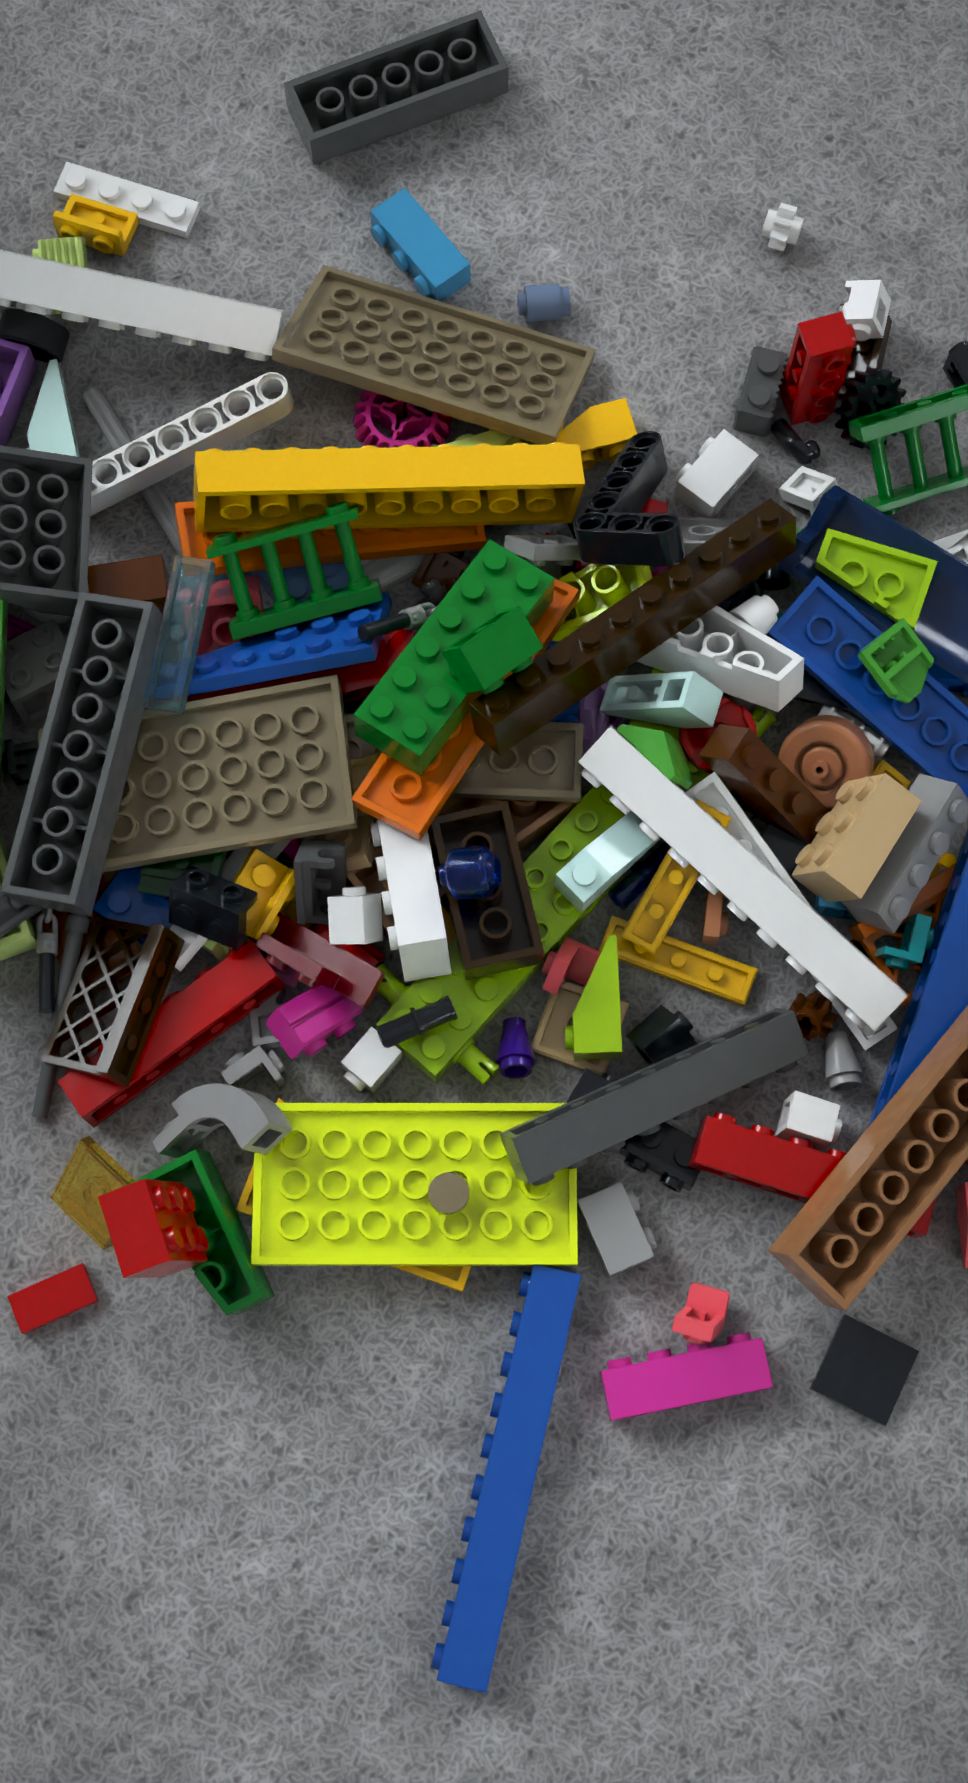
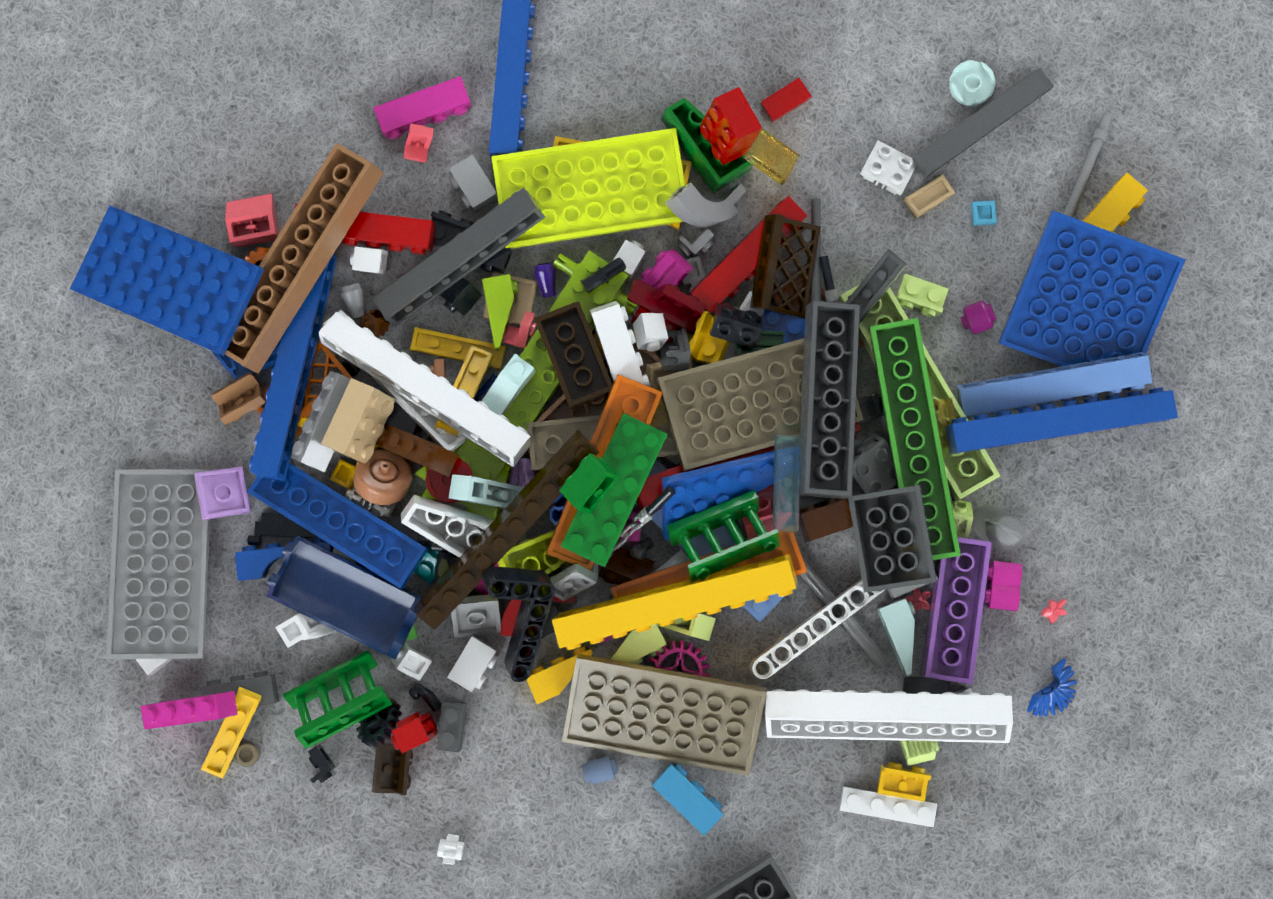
camera: 165 degrees right, 10 degrees up
dark tan tile [428,1172,469,1215] -> none
clear blue head [439,846,502,900] -> none
bright green slope [617,724,693,789] -> none
white hat [729,595,779,635] -> none
black tile [810,1314,919,1426] -> none
lime wing [815,528,938,631] -> none
white brick [843,280,891,341] -> none
bright green slope [857,618,934,704] -> none
teal bracket [875,913,934,970] -> none

